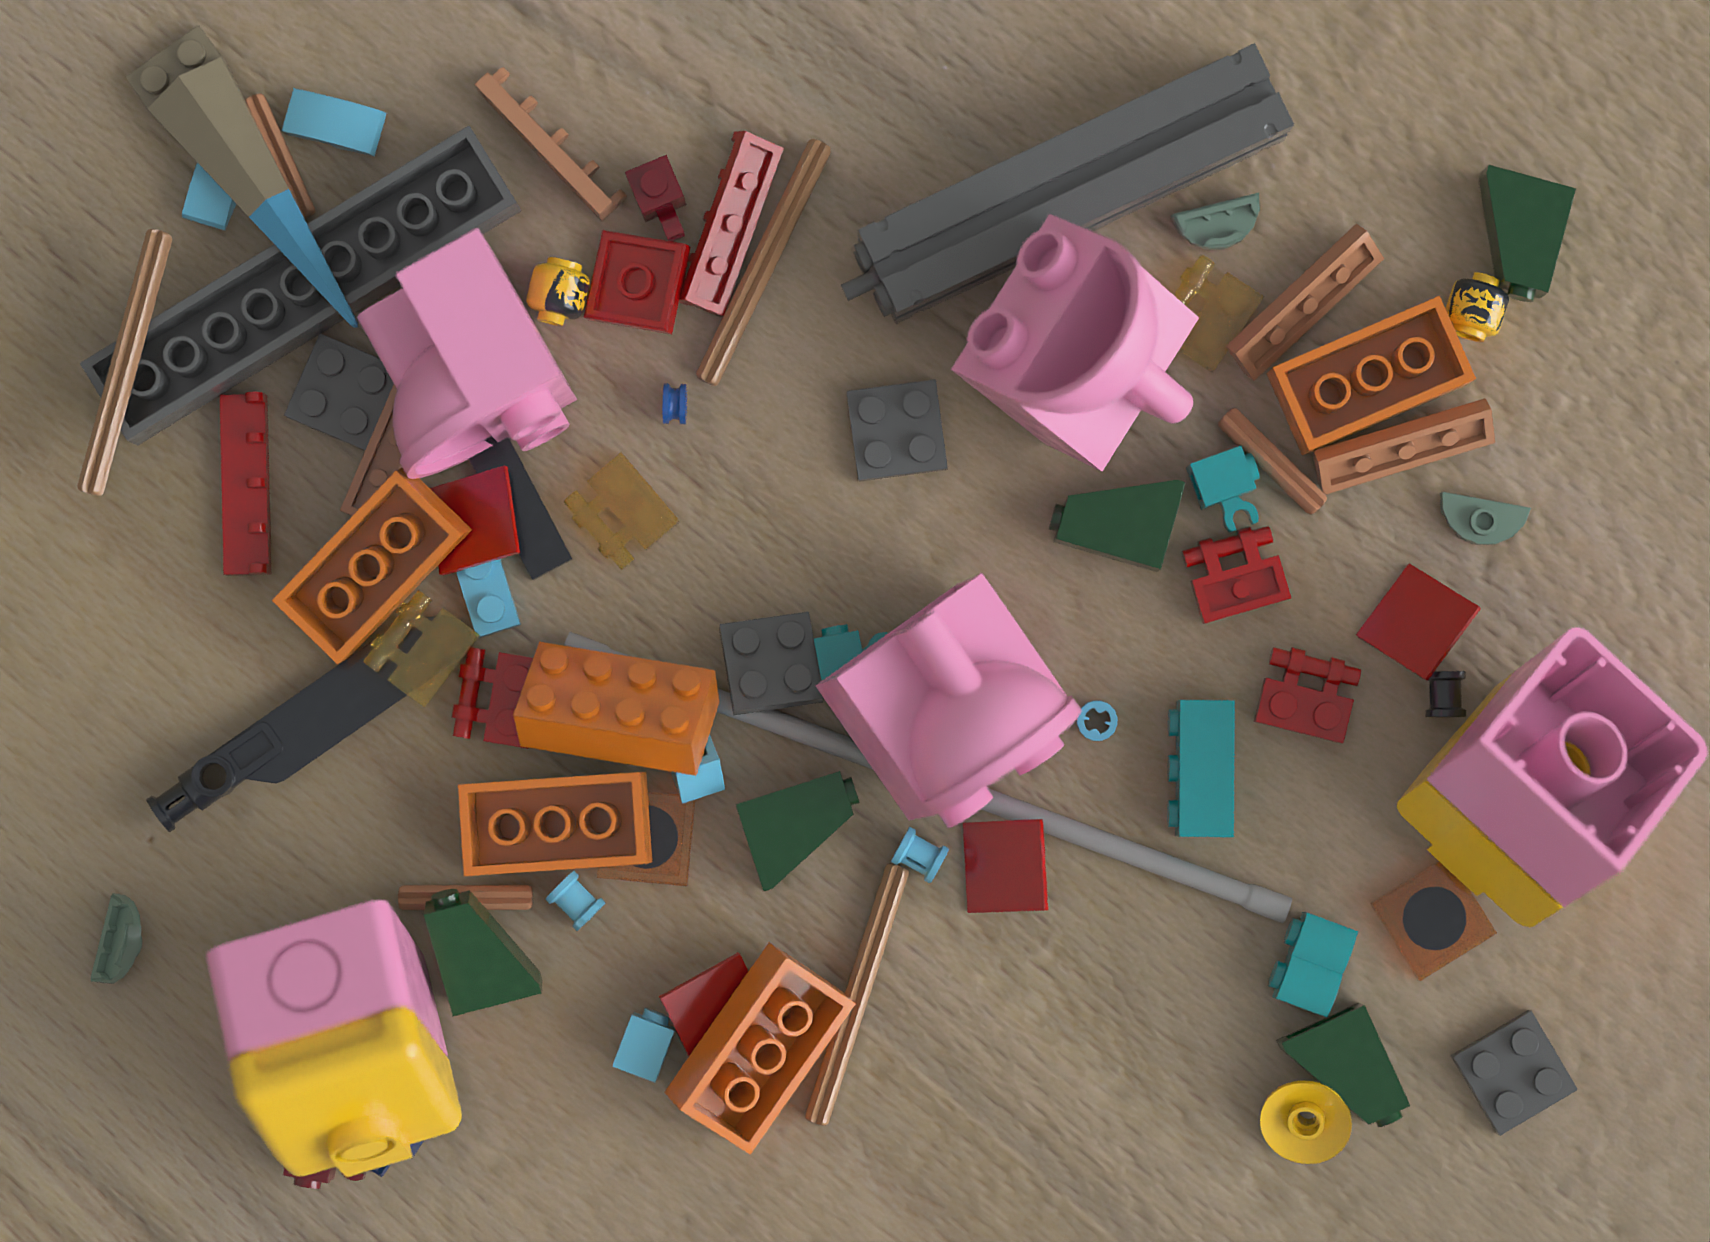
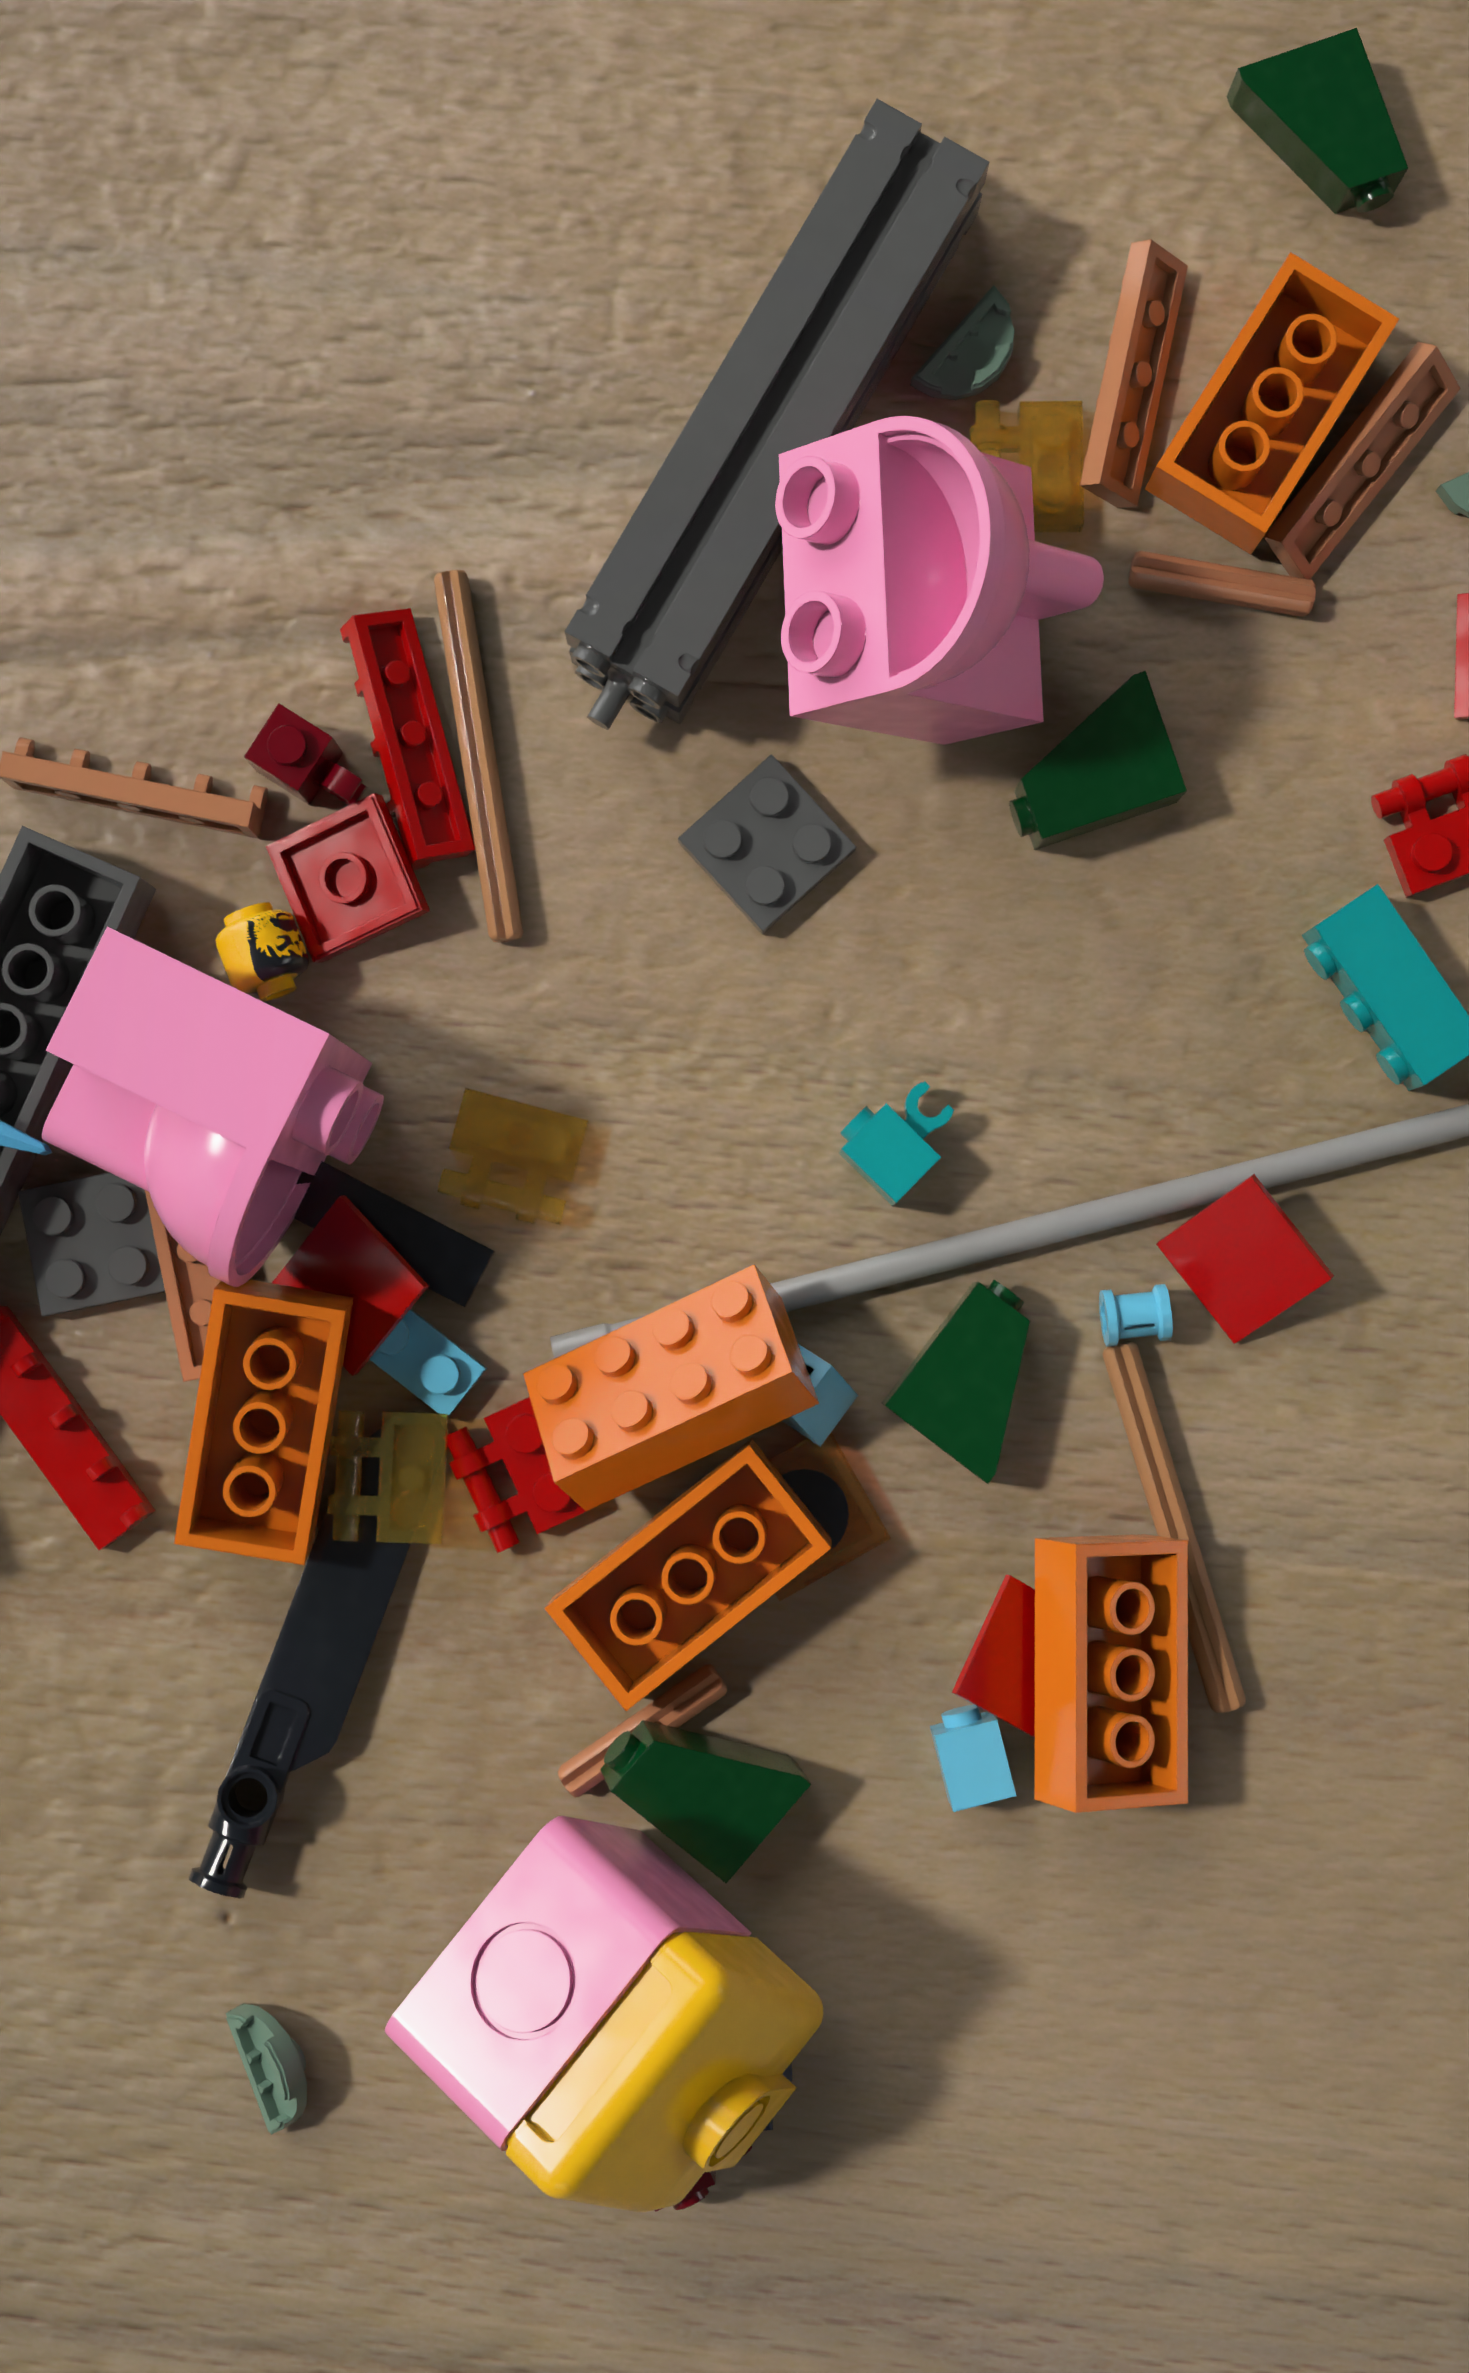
camera: 35 degrees left, 0 degrees up
medium azure bush [545,871,606,931] -> none
blue bush [662,383,687,424] -> none
dark grey plate [719,612,824,716] -> none
bright pink piece [815,573,1082,828] -> none
medium azure bush [1077,700,1118,741] -> none
red plate [1182,526,1291,624] -> none
teal brick [1186,446,1260,533] -> none
yellow head [1445,272,1509,343] -> none

